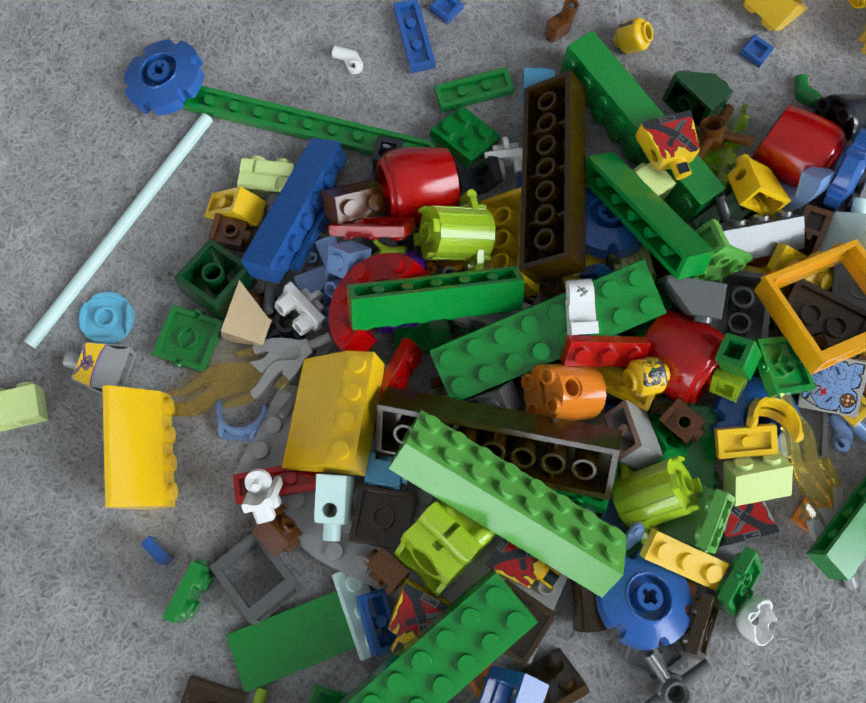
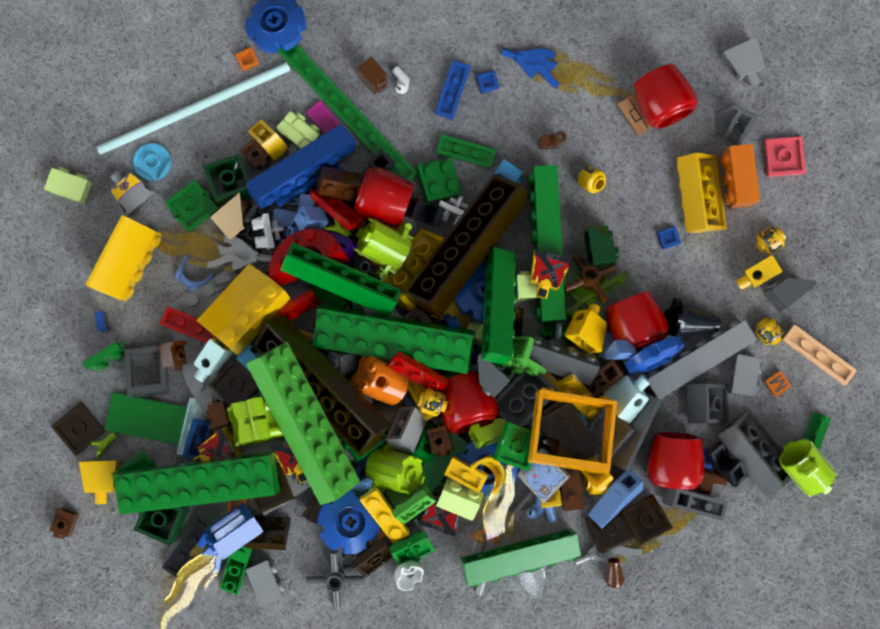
camera: 35 degrees right, 10 degrees up
white hips [241,469,283,524] -> none
white leg [565,279,599,335] -> none
green brick [715,333,762,380] -> none
green arm [795,74,823,108] -> none
none -> orange tile [235,46,260,72]
none -> dark pink tile [306,100,340,134]
none -> reddish brown brick [357,56,388,94]

